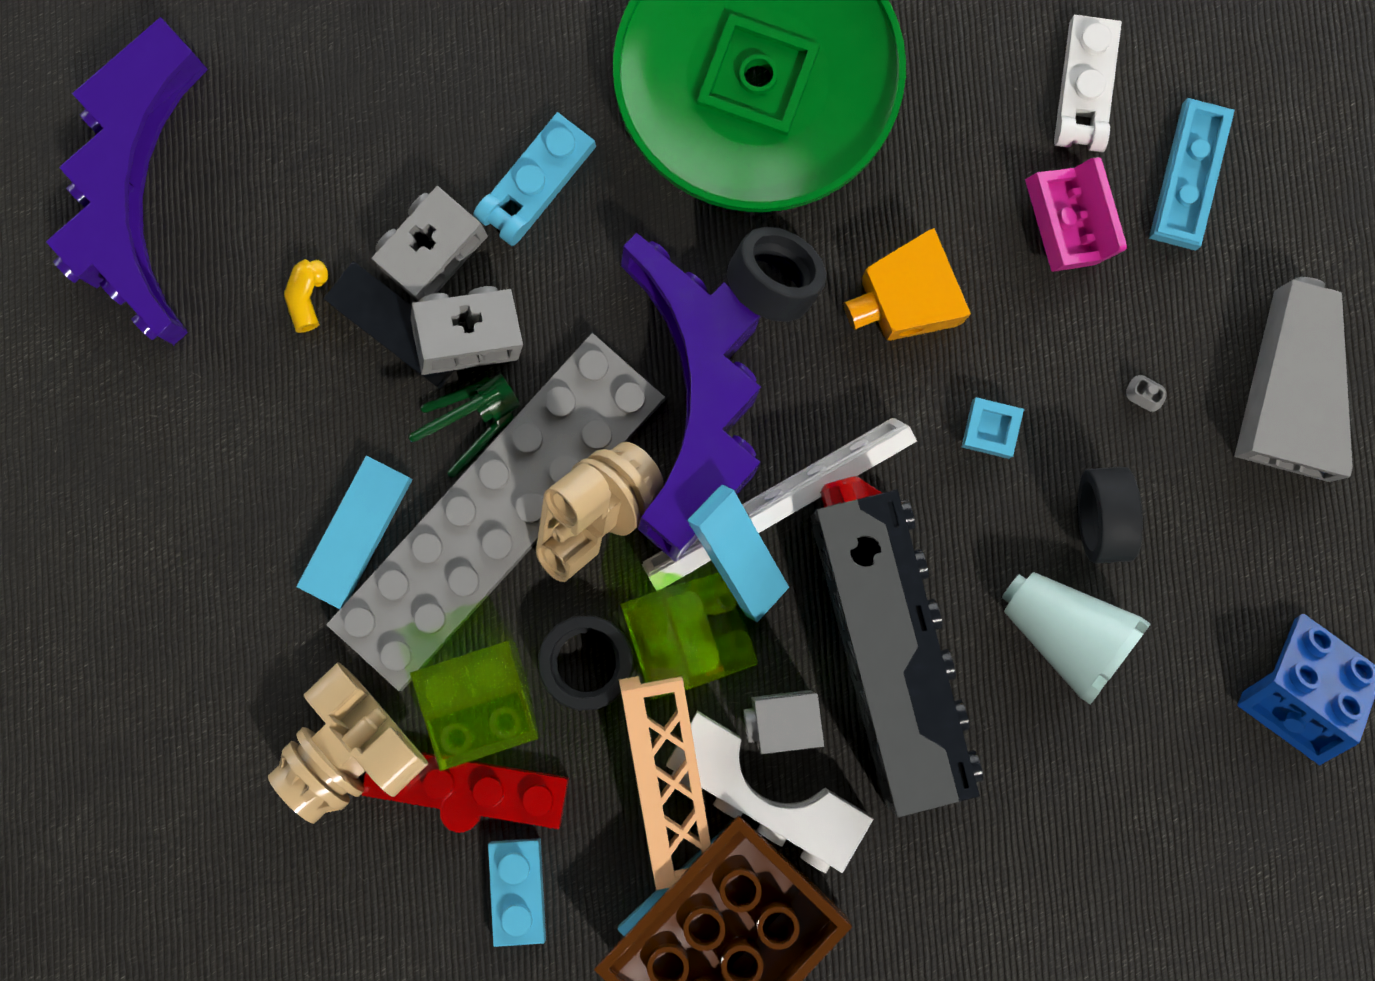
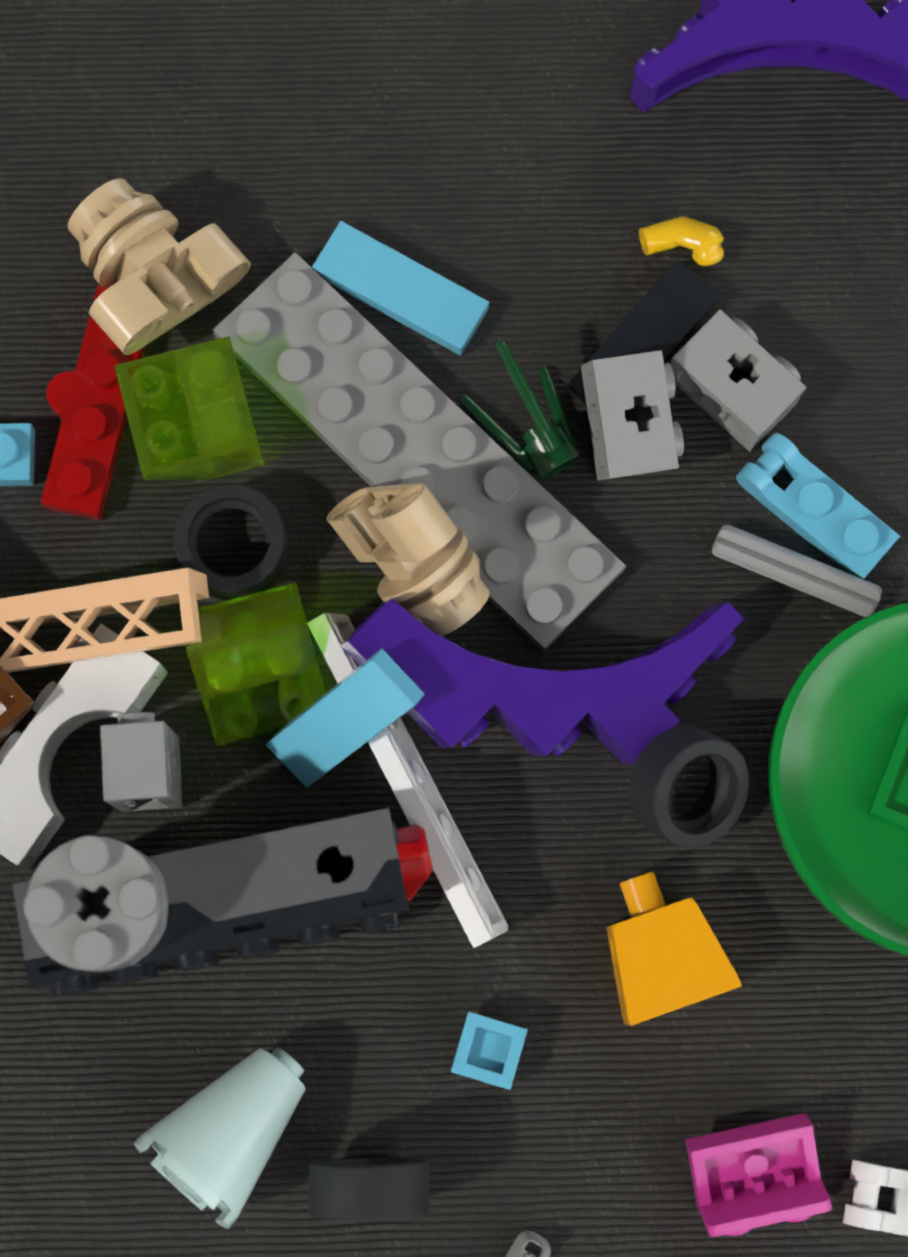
camera: 85 degrees right, 5 degrees down
none -> light grey brick [23,836,168,971]
none -> light grey axle [712,525,882,617]

